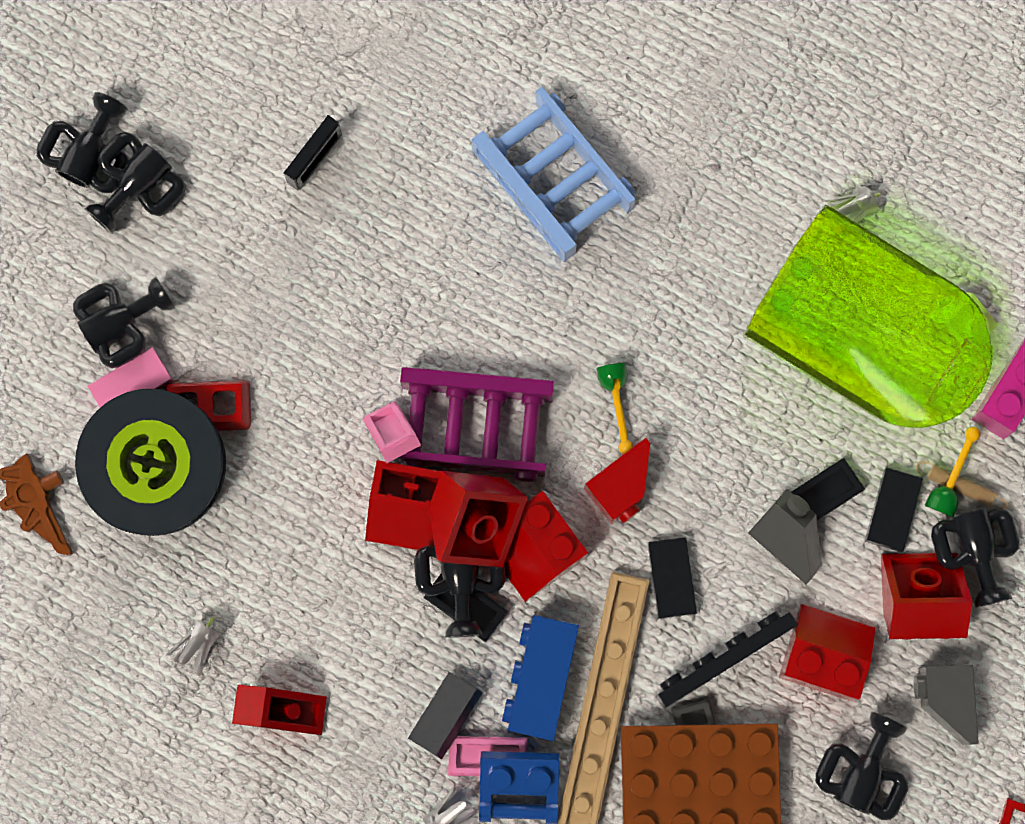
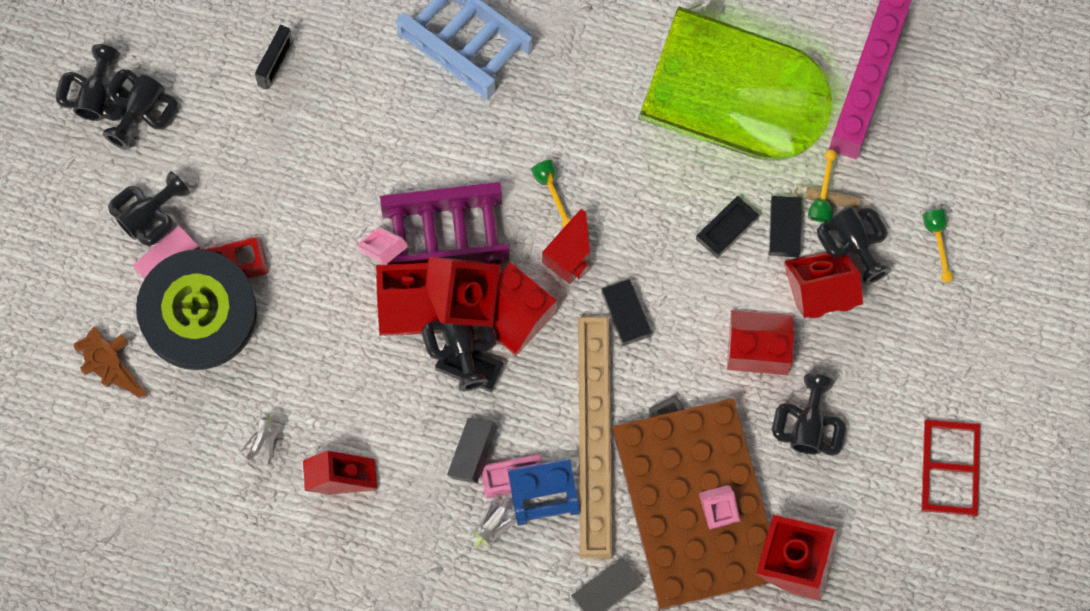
camera: 15 degrees left, 10 degrees down
blue brick [502,615,579,742] -> none
black plate [656,611,798,709] -> none
dark grey slope [748,489,822,585] -> none
dark grey slope [914,665,979,745] -> none

